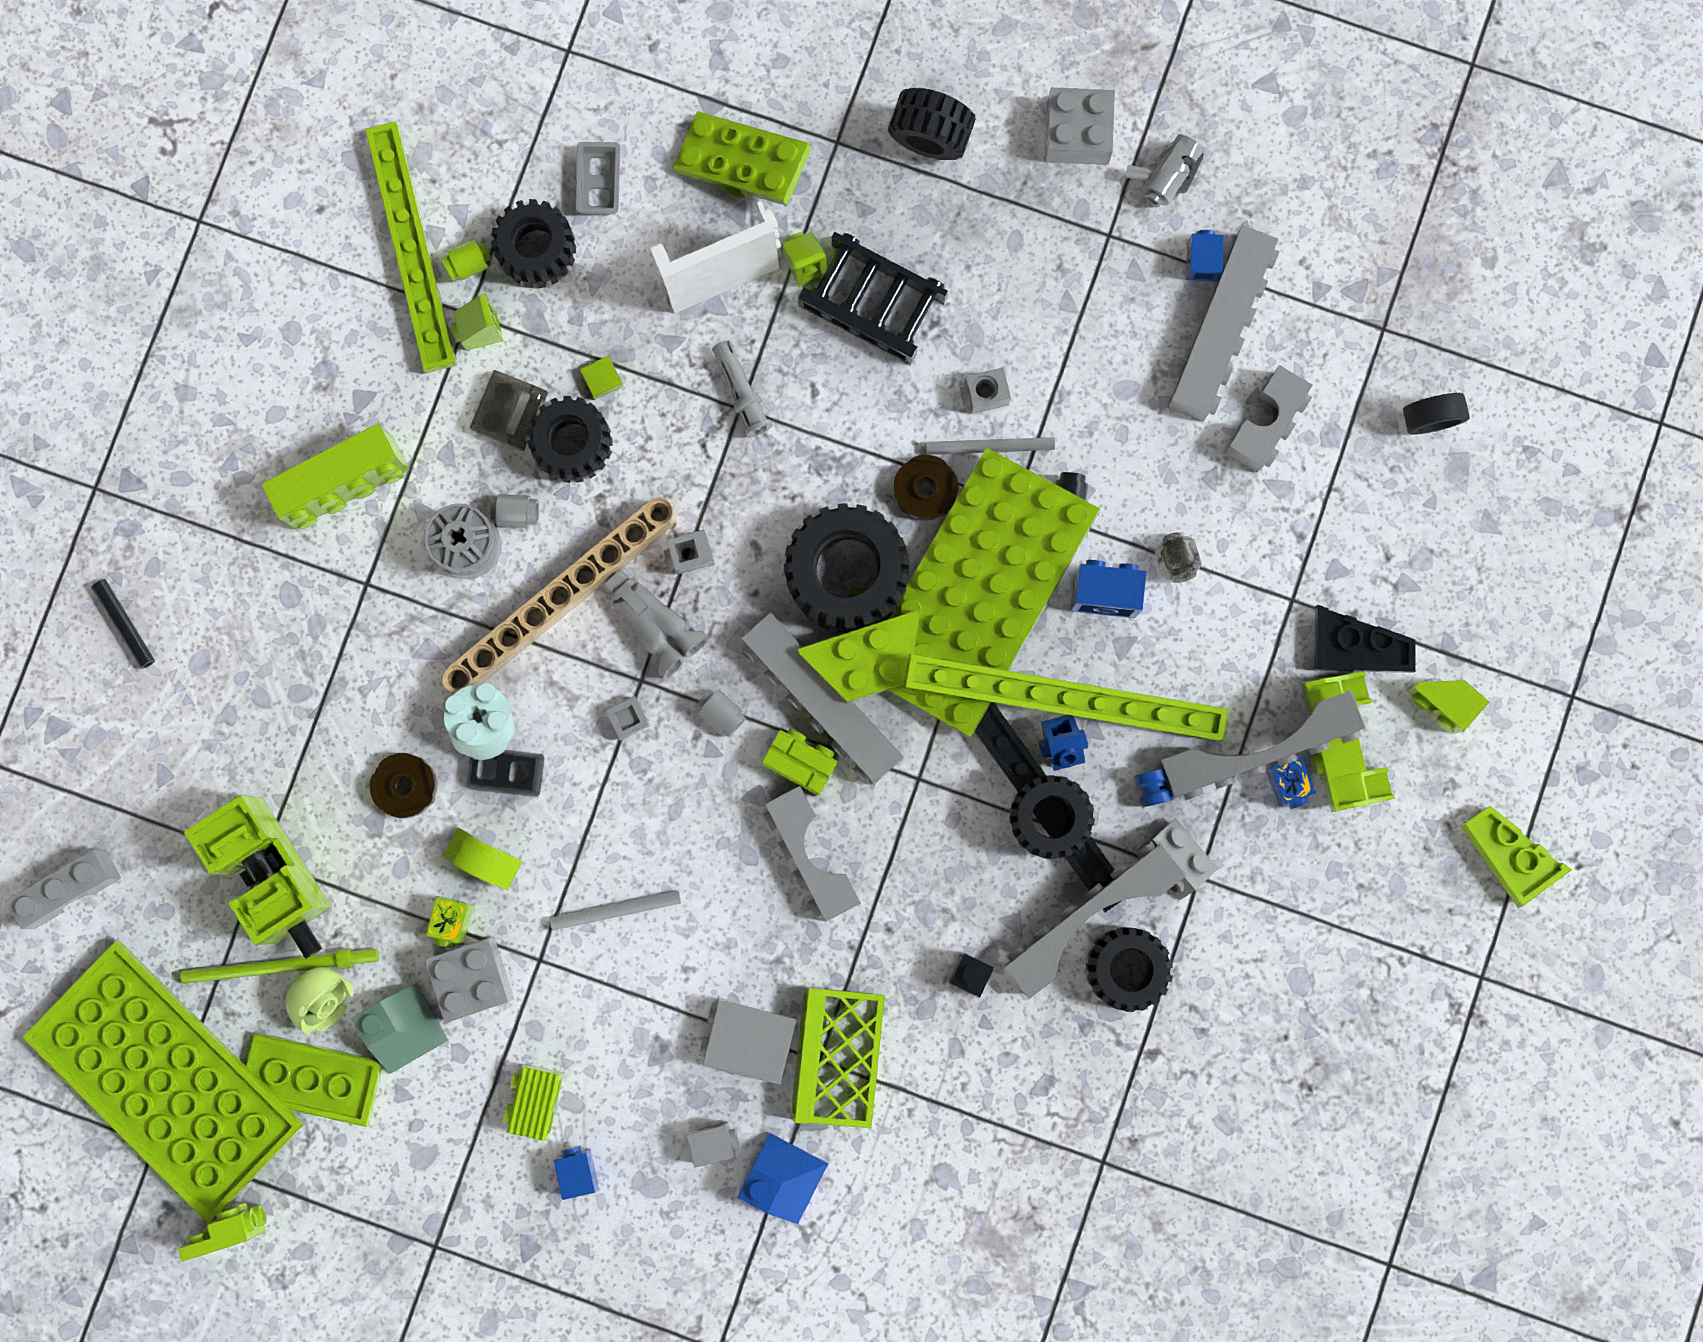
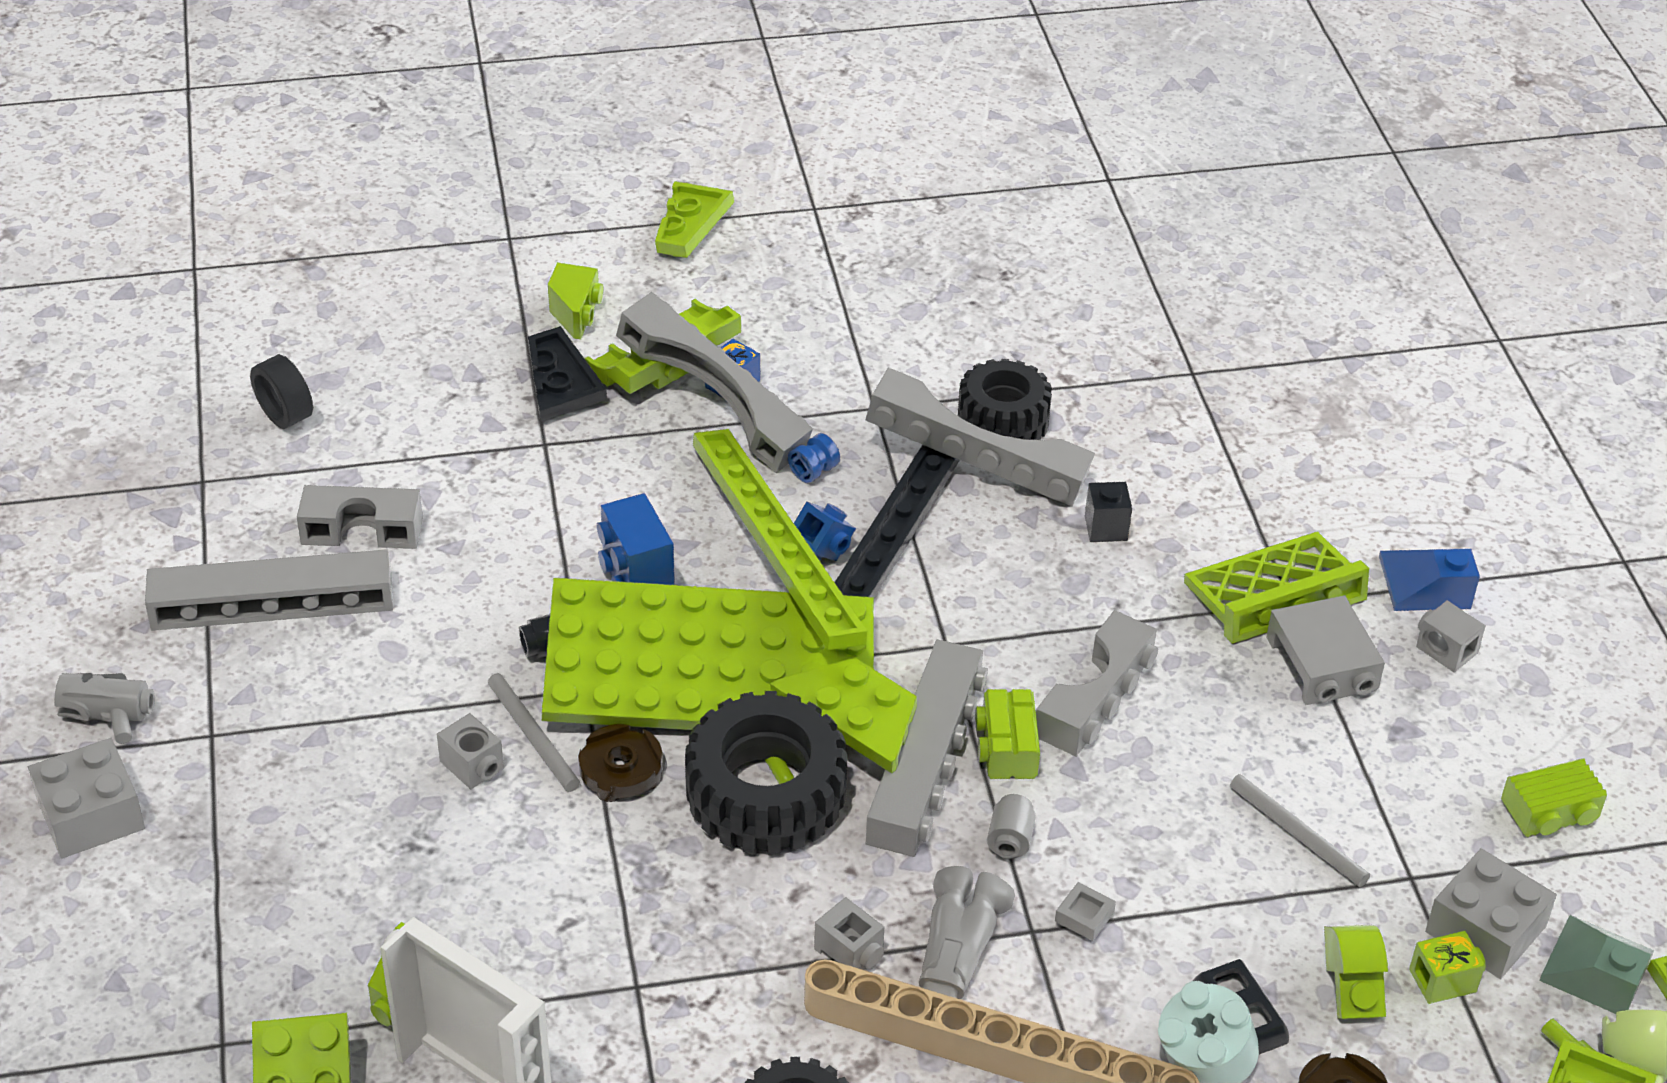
camera: 125 degrees left, 40 degrees down
blue brick [554,1145,599,1200] -> none
light grey pin [712,340,773,437] -> none
black fence [798,231,948,365] -> none
black tyre [887,88,976,160] -> none
black tyre [1009,775,1095,859] -> none
light grey bracket [1137,818,1218,900] -> none
clear smoke head [1155,532,1202,583] -> none
blue brick [1186,230,1224,282] -> none

